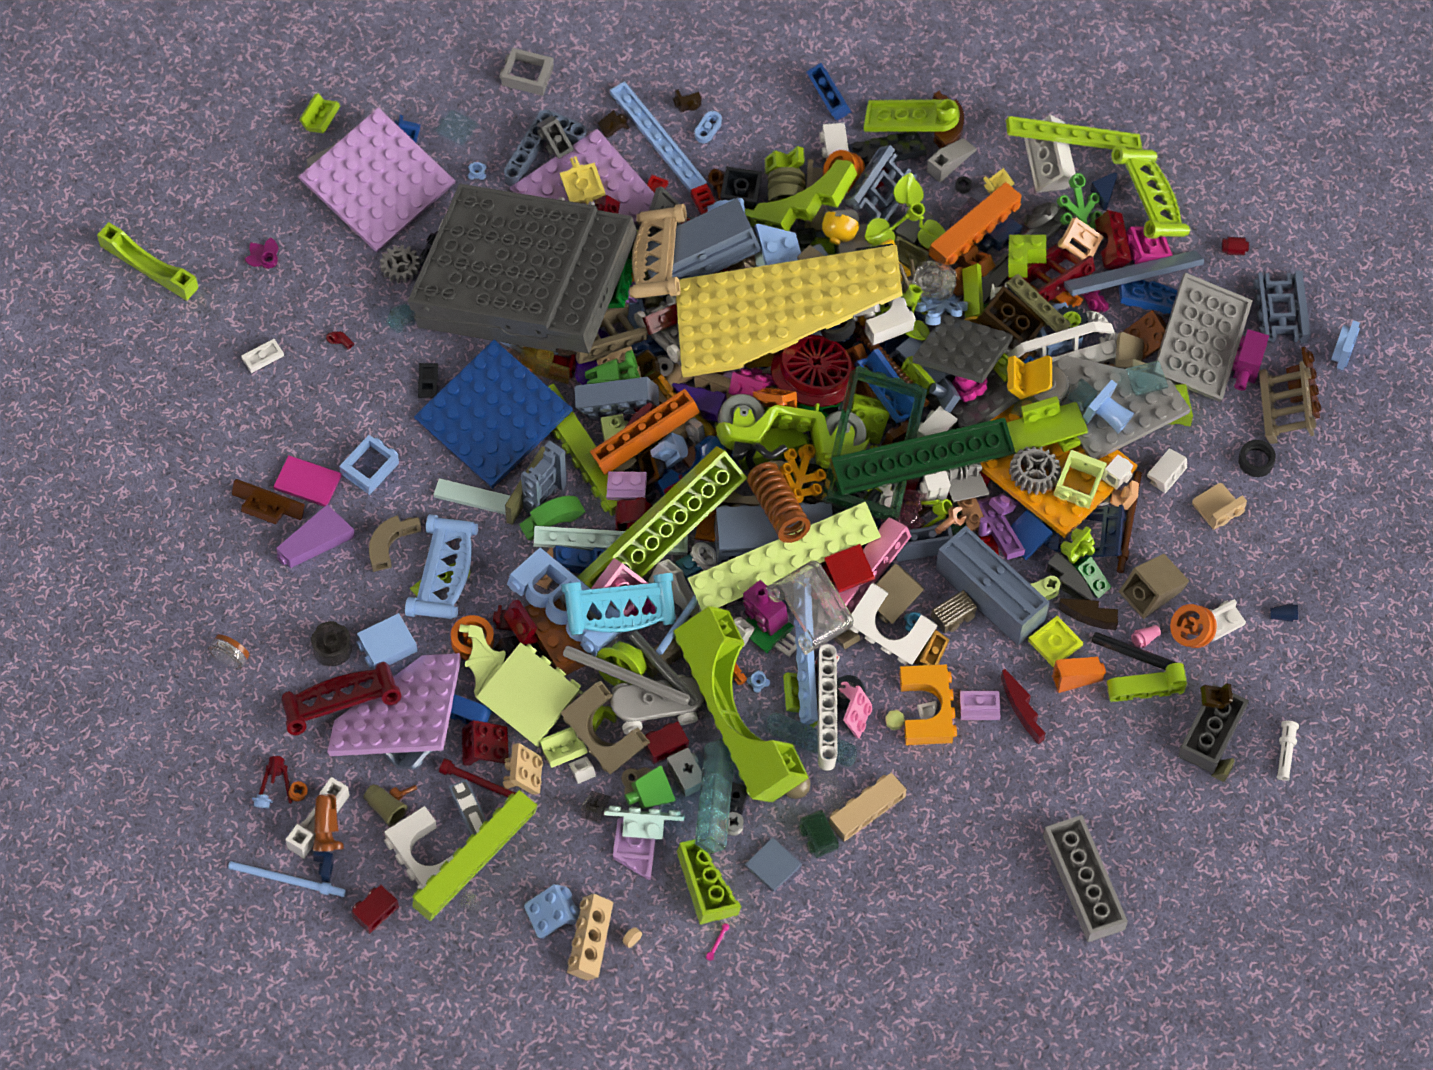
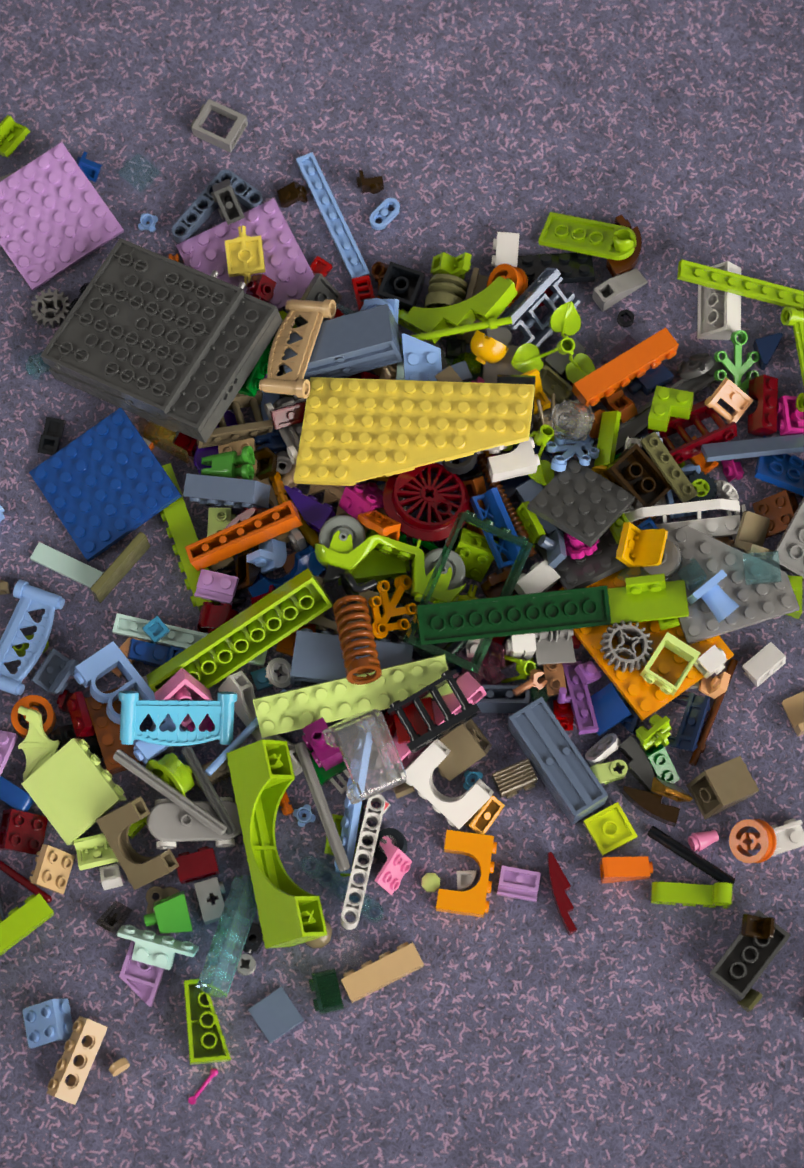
camera: 15 degrees right, 10 degrees up
bright green arch [519,496,586,541] -> none
sand blue fence [521,440,567,516] -> none
blue brick [806,63,852,121] -> none
light yellow bracket [983,168,1015,194] -> none
light grey brick [1043,815,1128,942] -> none
none -> sand blue bracket [30,648,79,694]
none -> dark azure plate [142,616,170,644]
none -> light grey axle [294,742,350,872]
none -> black fence [387,669,482,753]
none -> lime bar [400,316,512,345]
none -> white plate [585,733,621,766]
none -> pearl gold slope [651,777,693,802]

